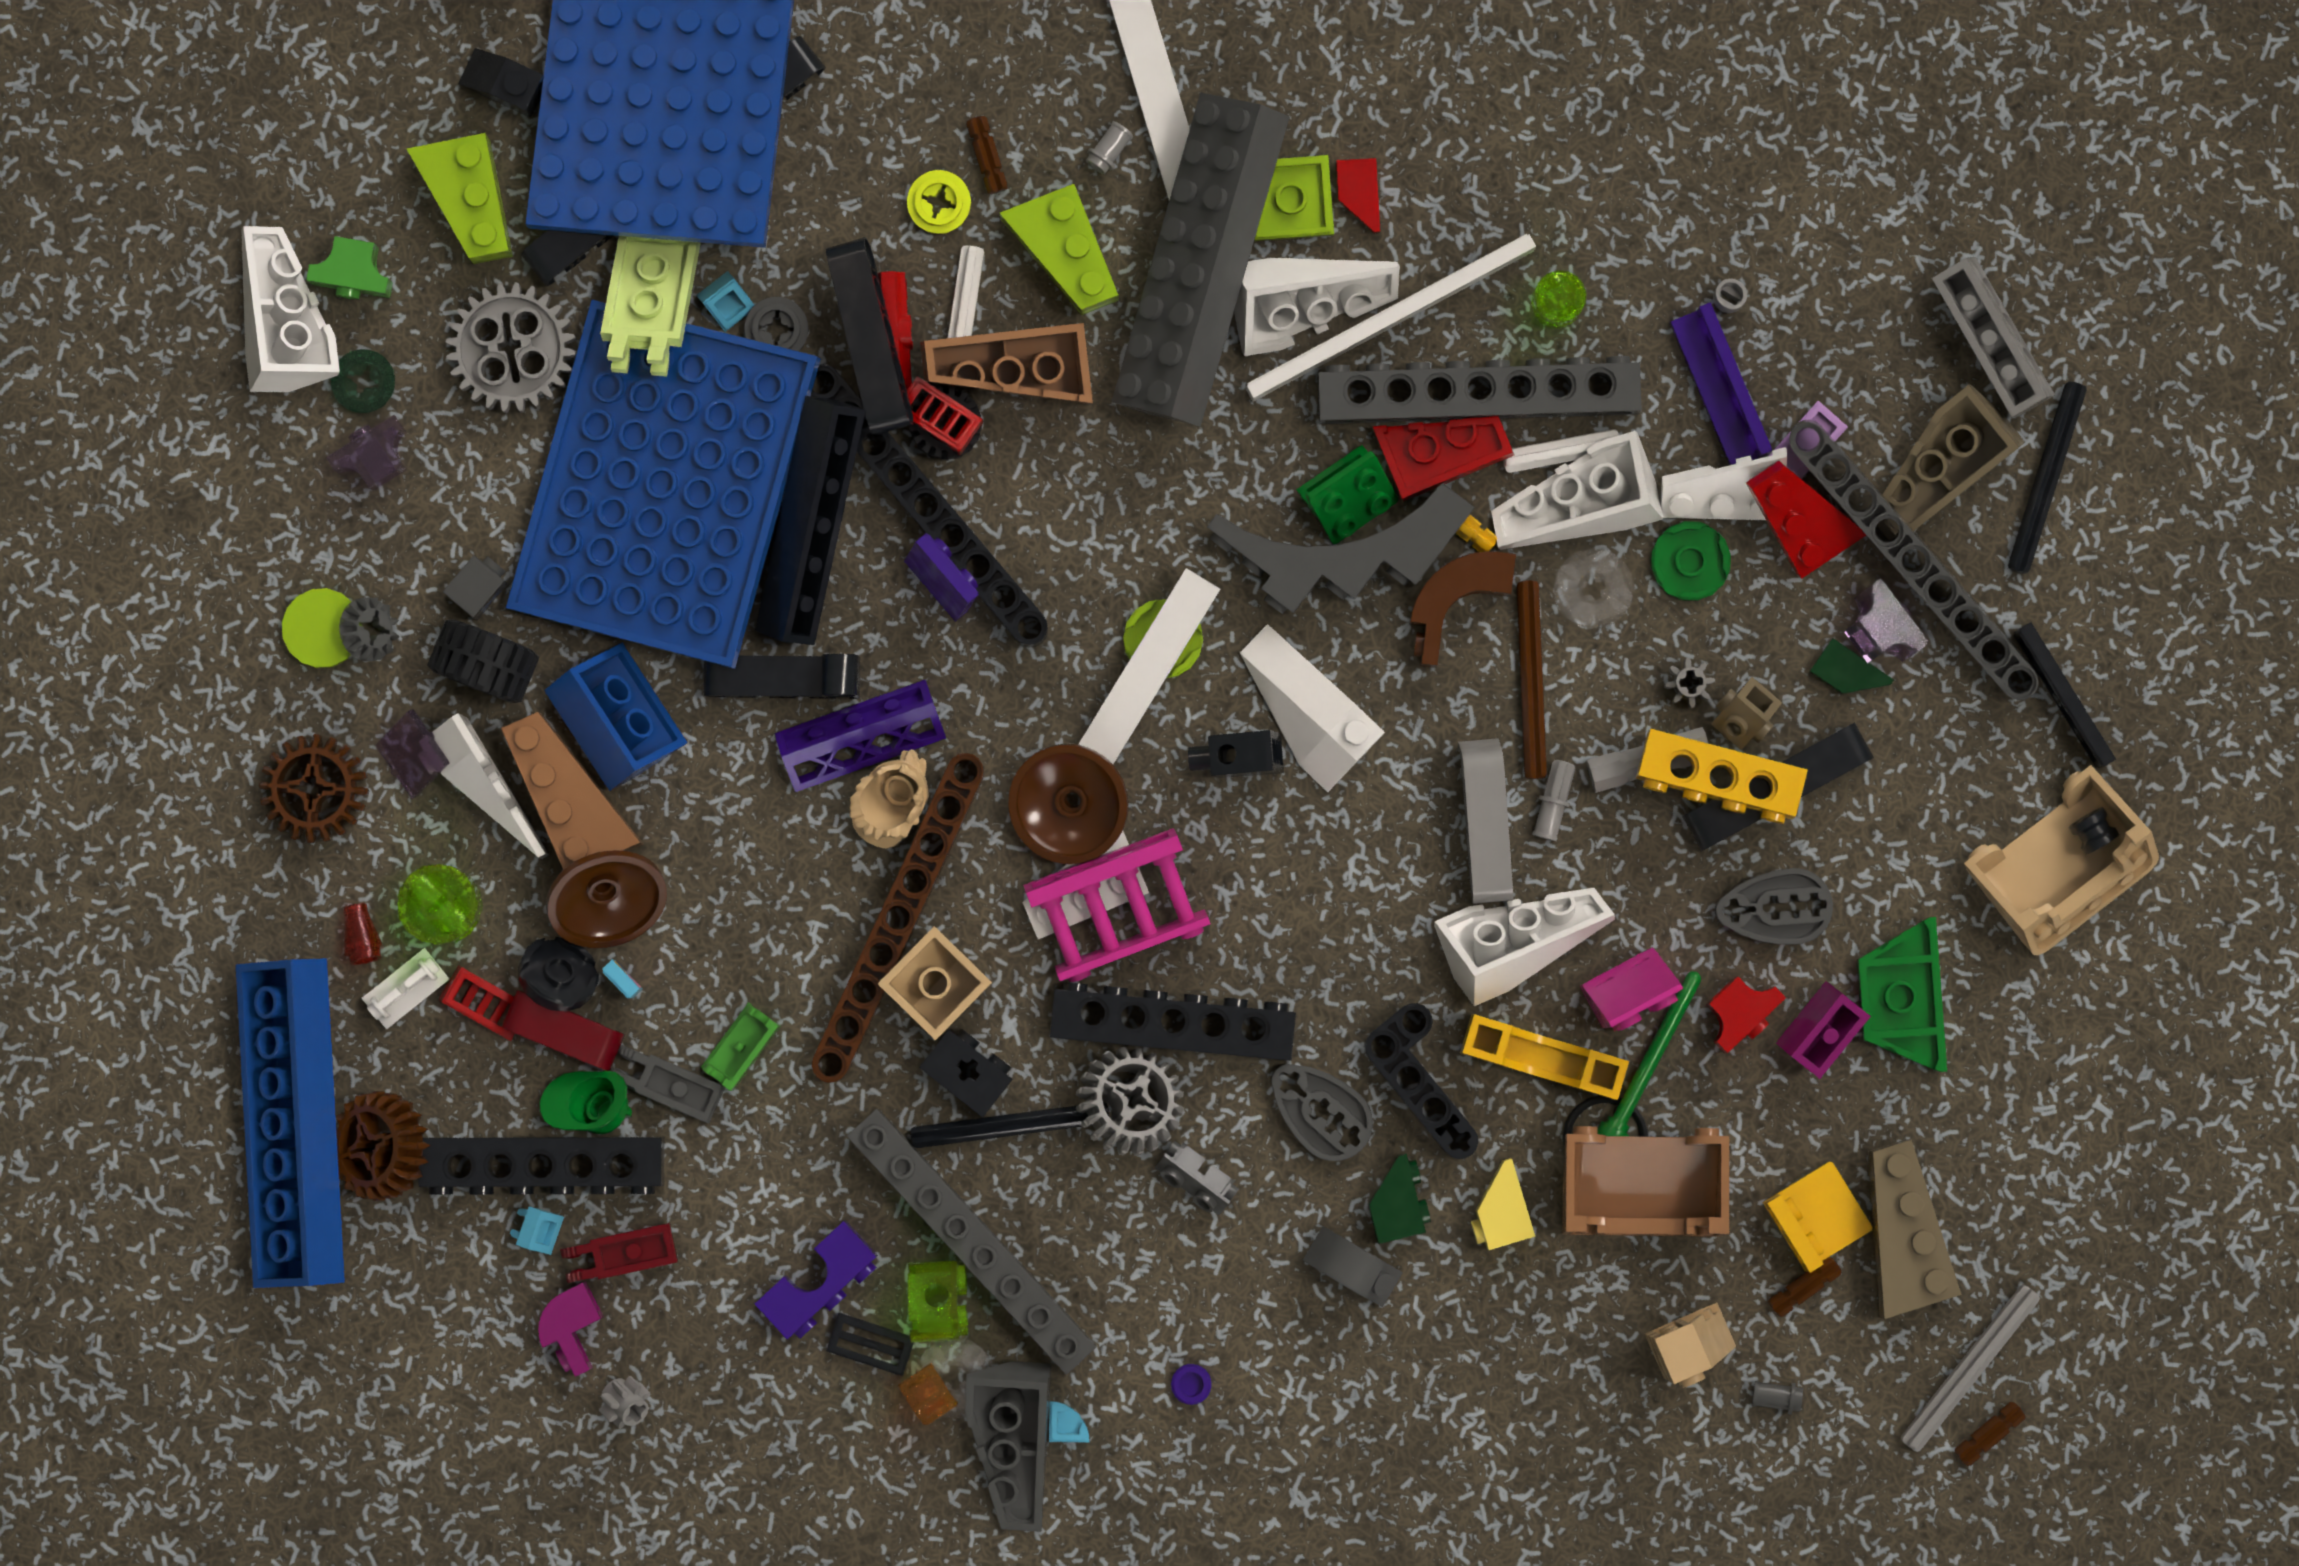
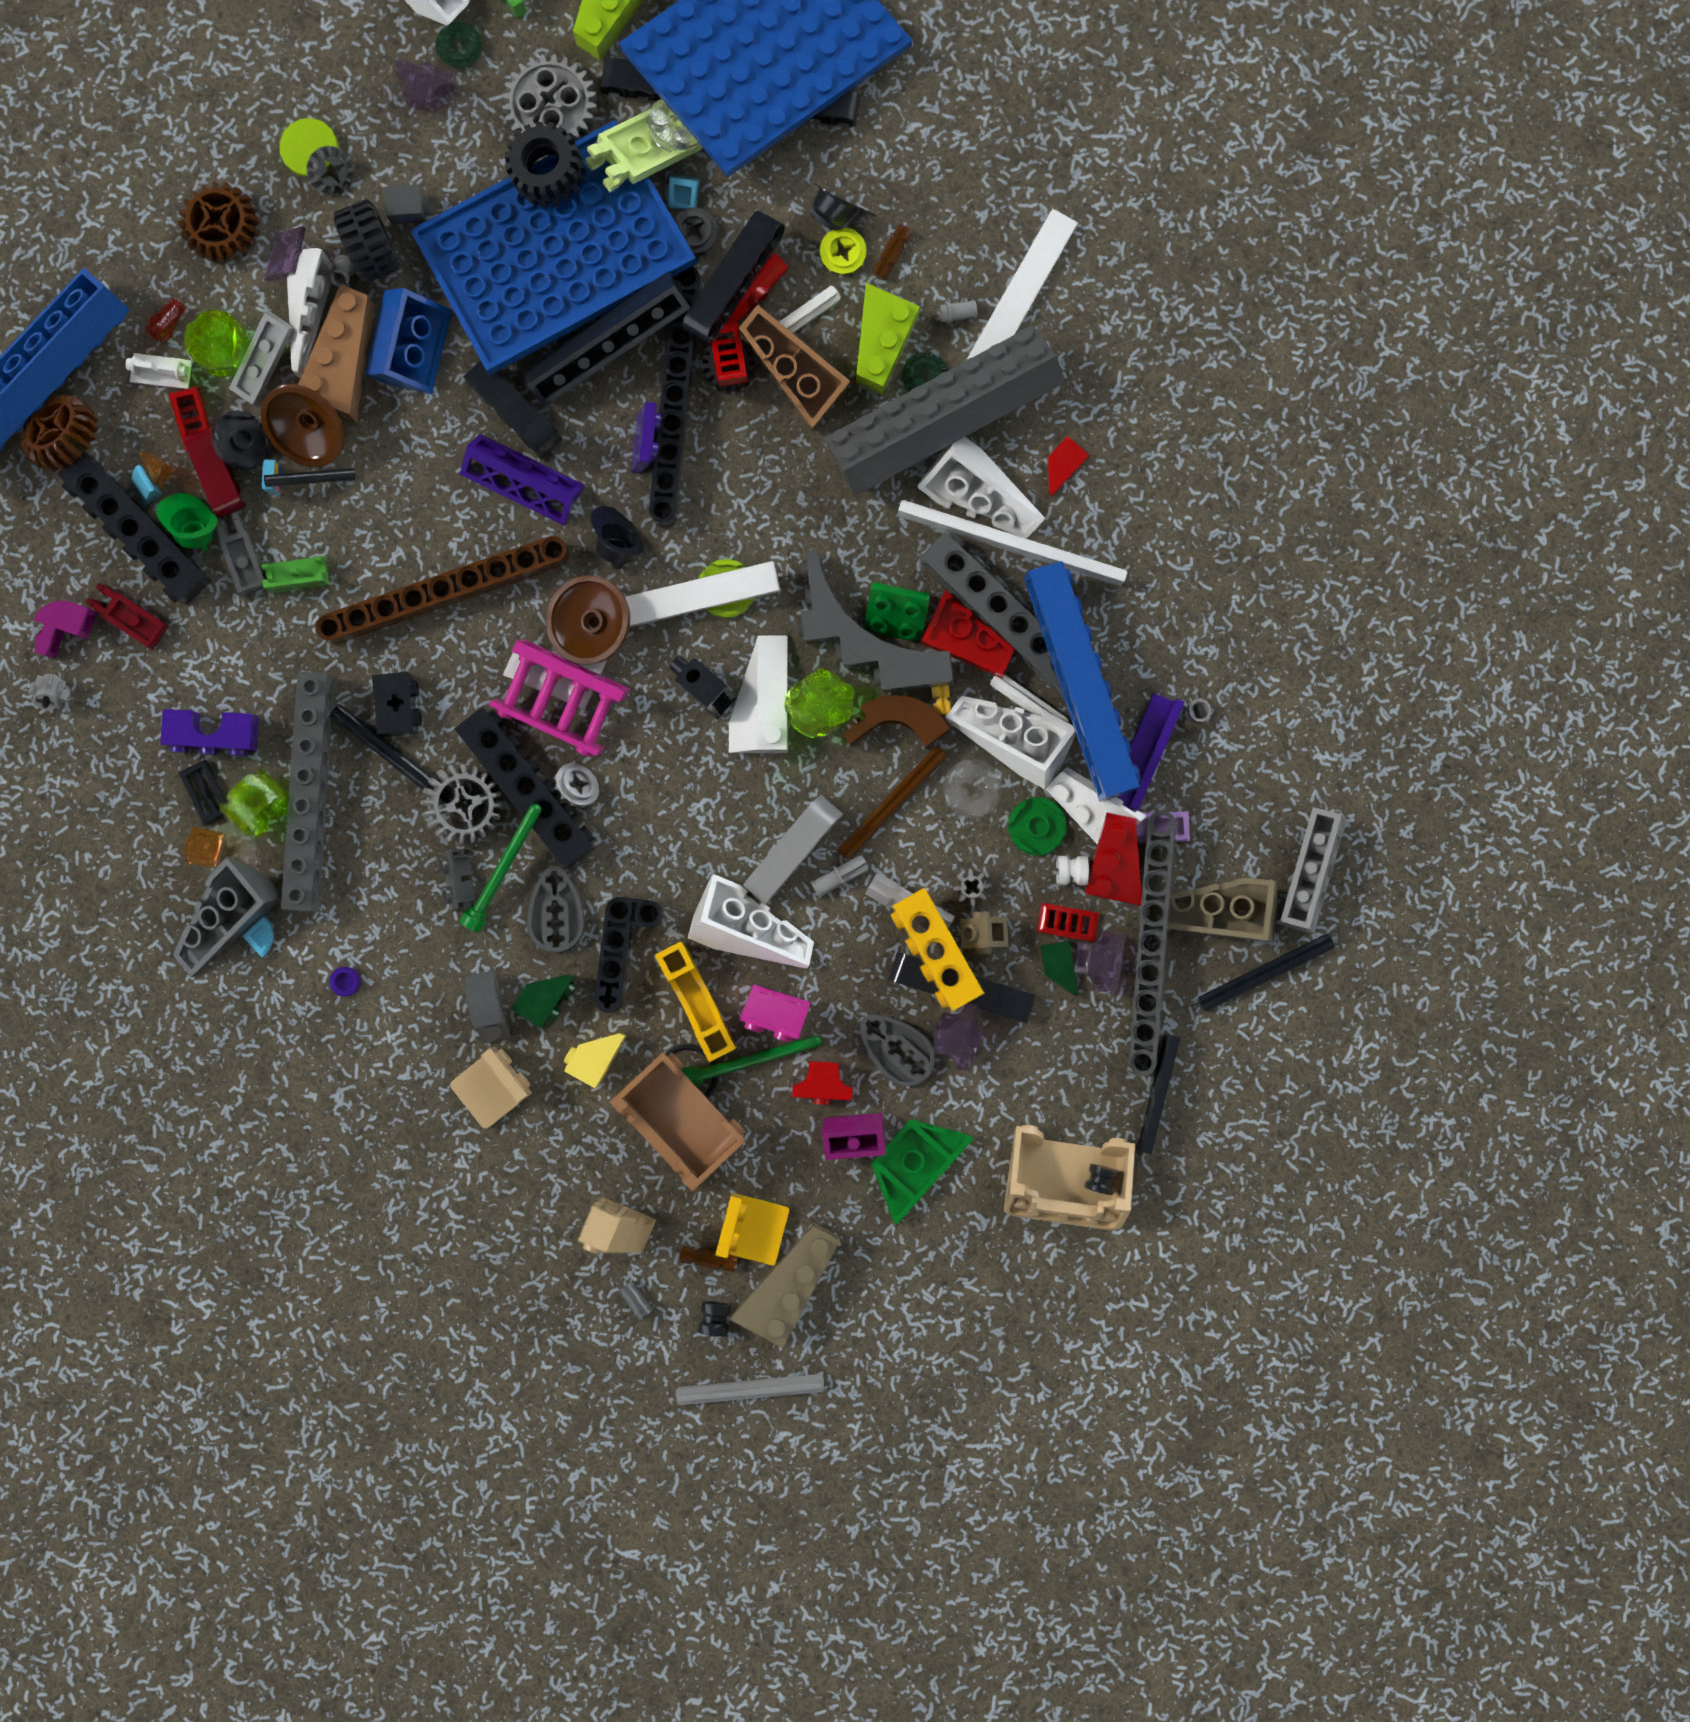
camera: 45 degrees right, 0 degrees up
medium azure tile [510,1206,564,1255] -> none
tan hair [850,749,929,849] -> none
tan slope [878,926,992,1040] -> none
lime tile [1254,155,1334,242] -> none
clear neon green wheel [1531,270,1586,329] -> none
reddish brown axle [1955,1402,2026,1466] -> none
none -> medium azure slope [130,465,162,505]
none -> clear orange slope [138,450,174,489]
none -> light grey hinge [229,312,294,405]
none -> black piece [264,468,356,487]
none -> light grey pin [330,255,355,287]
none -> tan bracket [450,1047,532,1128]
none -> green piece [460,804,541,933]
none -> black tyre [504,122,585,208]
none -> light grey gear [554,763,599,808]
none -> black piece [590,506,644,570]
none -> clear plate [647,99,700,153]
none -> black wheel [698,1301,731,1337]
none -> clear neon green brick [784,668,855,738]
none -> black piece [810,183,877,230]
none -> clear green gear [902,351,948,392]
none -> clear purple brick [934,1003,982,1071]
none -> blue brick [1024,561,1141,802]
none -> red slope [1036,903,1099,942]
none -> white wheel [1056,856,1089,885]

